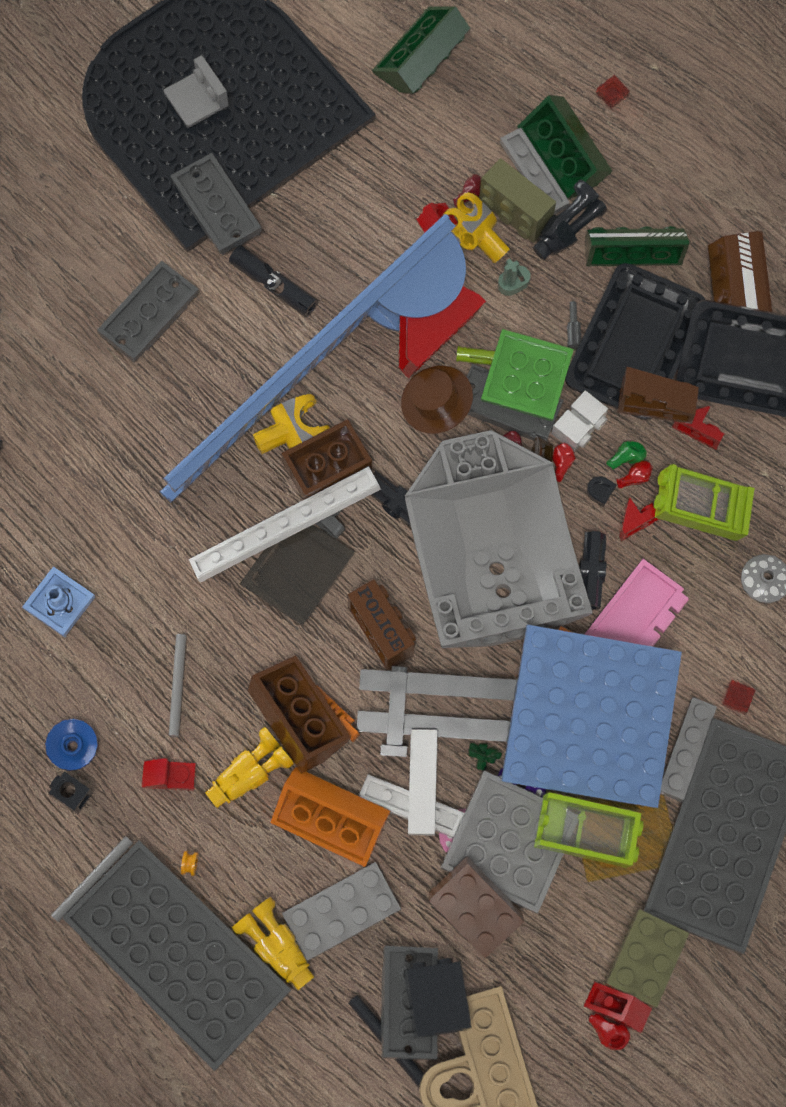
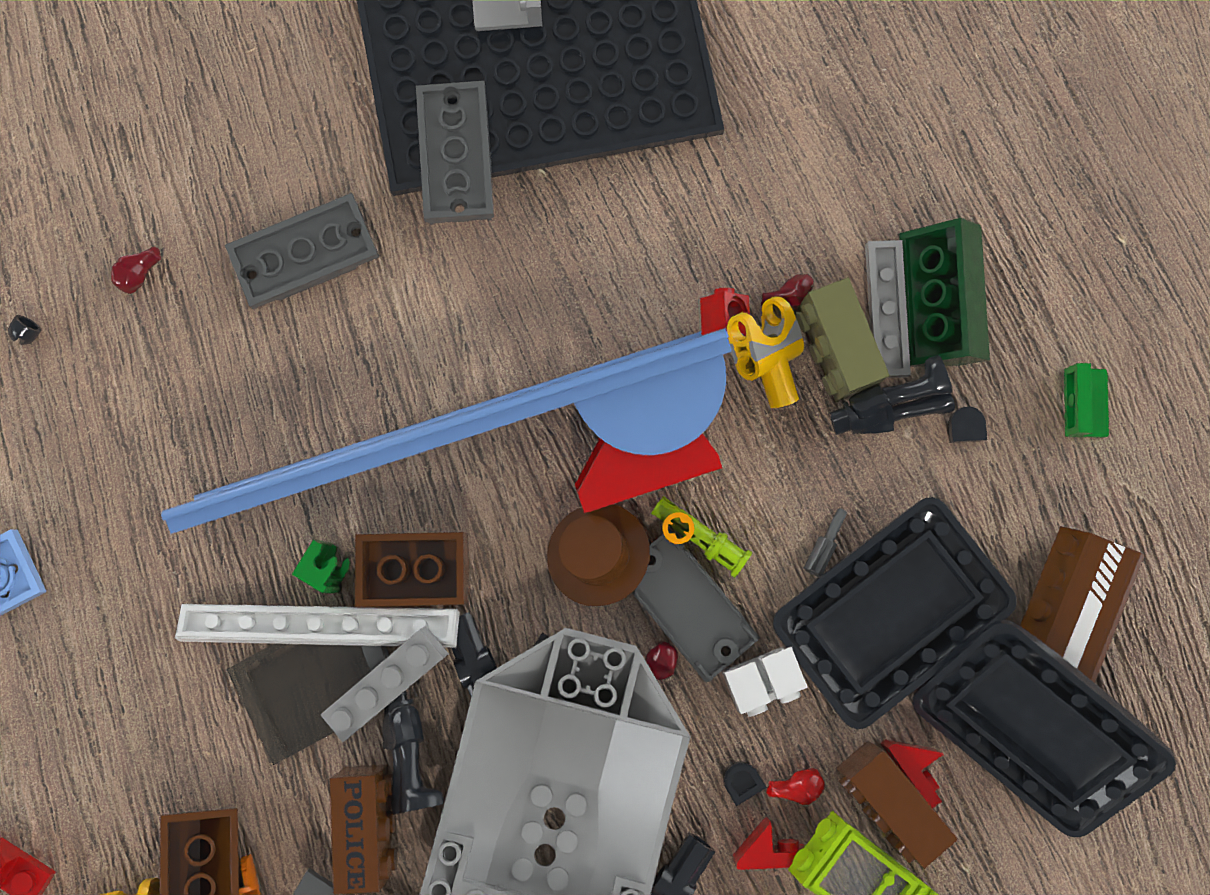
camera: 30 degrees right, 10 degrees up
light grey bar [169,634,186,737] -> none
black piece [229,245,318,318] -> none
yellow connector [252,394,330,454] -> none
dark green slope [372,6,470,93] -> none
bright green plate [481,329,574,422] -> none
sand green piece [498,259,531,296] -> none
dark brown slope [531,437,553,462] -> none
red animal [552,443,576,482] -> none
dark green slope [585,226,689,266] -> none
clear red plate [596,75,630,109] -> none
green animal [606,441,647,470] -> none
reddish brown wedge [617,367,699,424] -> none
none -> dark red animal [111,246,161,294]
none -> green hinge [292,540,351,593]
none -> light grey plate [321,625,449,743]
none -> black piece [382,690,444,815]
none -> light orange bush [663,512,694,544]
none -> reddish brown brick [836,741,958,869]
none -> black tile [948,406,988,443]
none -> green panel [1064,363,1109,438]

